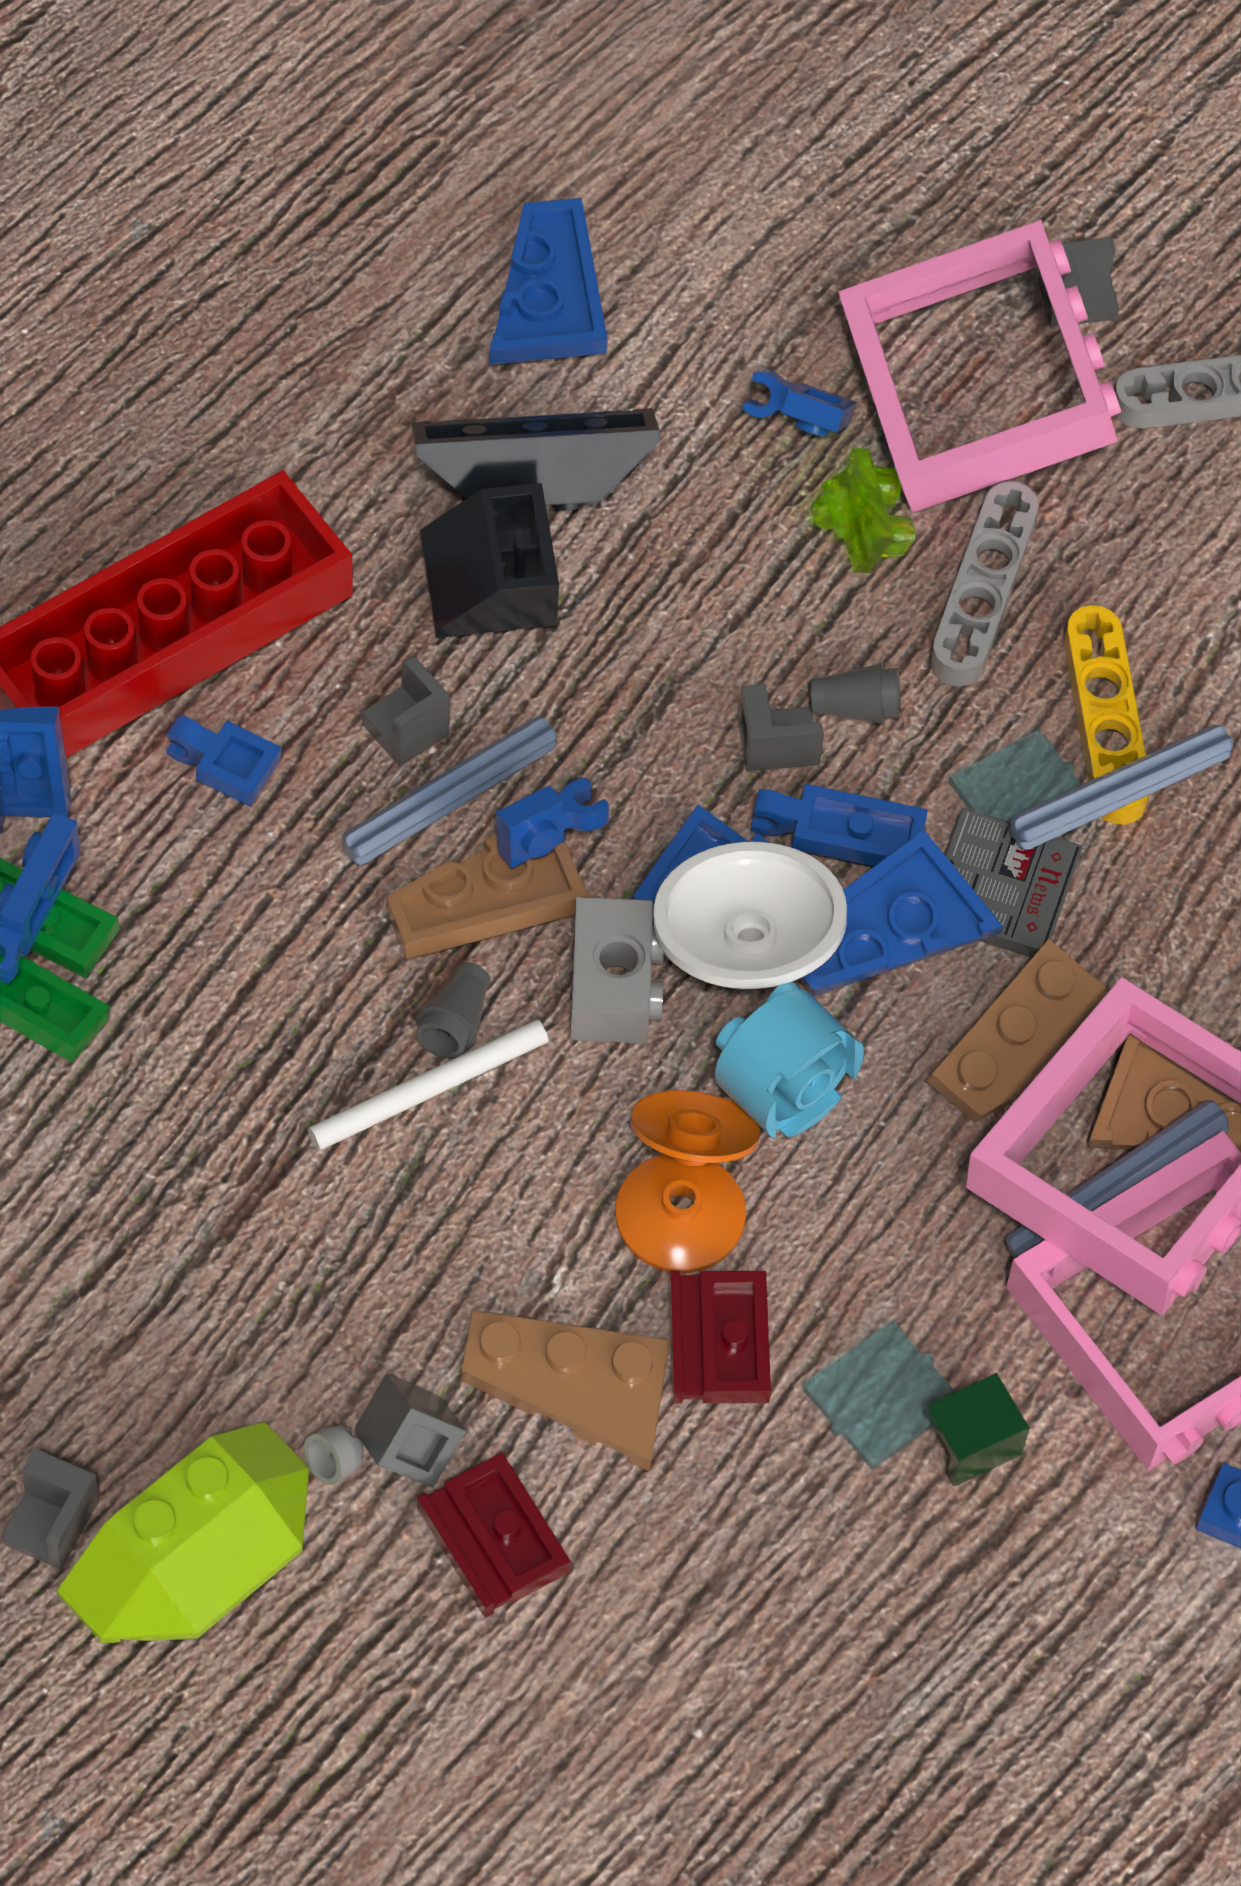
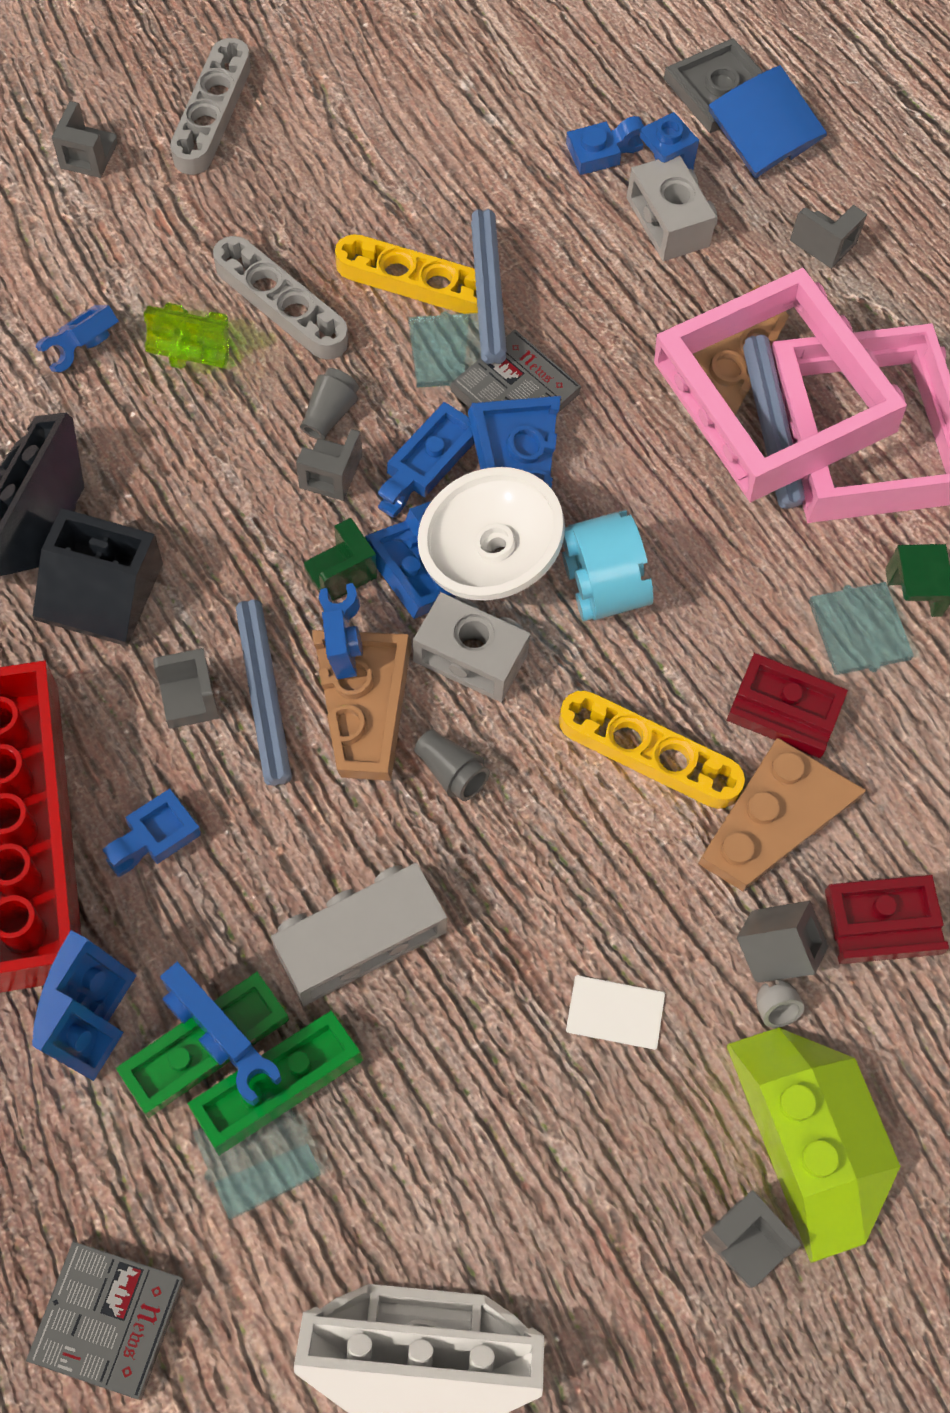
camera: 65 degrees left, 5 degrees up
white bar [308,1019,548,1151] -> none
orange dish [615,1154,746,1273] -> none
orange dish [630,1090,760,1166] -> none
bright pink window [838,220,1122,513] -> none
medium nougat wing [926,939,1110,1123] -> none
none -> light grey brick [271,862,447,1007]
none -> dark green panel [304,518,377,601]
none -> yellow beam [559,691,745,809]
none -> white sticker [566,975,665,1050]

